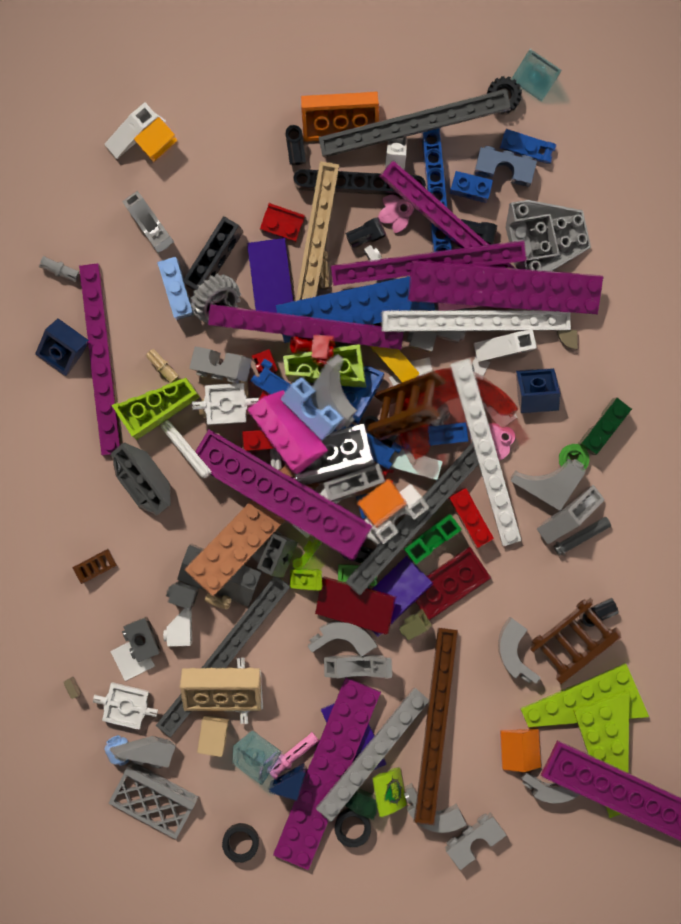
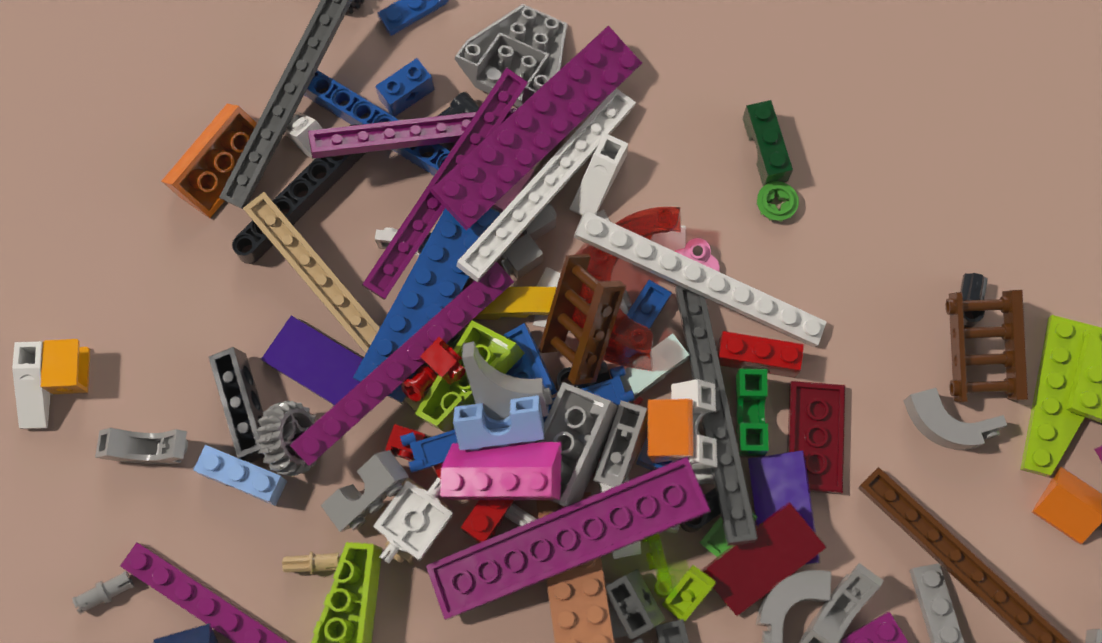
camera: 50 degrees left, 15 degrees down
white axle [160,420,211,478] -> none
red plate [260,203,305,242] -> none
black piece [285,125,306,166] -> none
tan axle [319,251,329,289] -> none
black piece [345,217,386,249] -> none
bright pink plate [378,195,414,233] -> none
olive brick [399,609,432,640] -> none
sand blue arch [474,146,537,187] -> none
light grey arch [511,459,585,511] -> none
dark blue slope [516,368,560,413] -> none
light grey arch [537,485,605,544] -> none
dark grey axle [554,517,611,556] -> none
dark tan tile [557,330,578,349] -> none

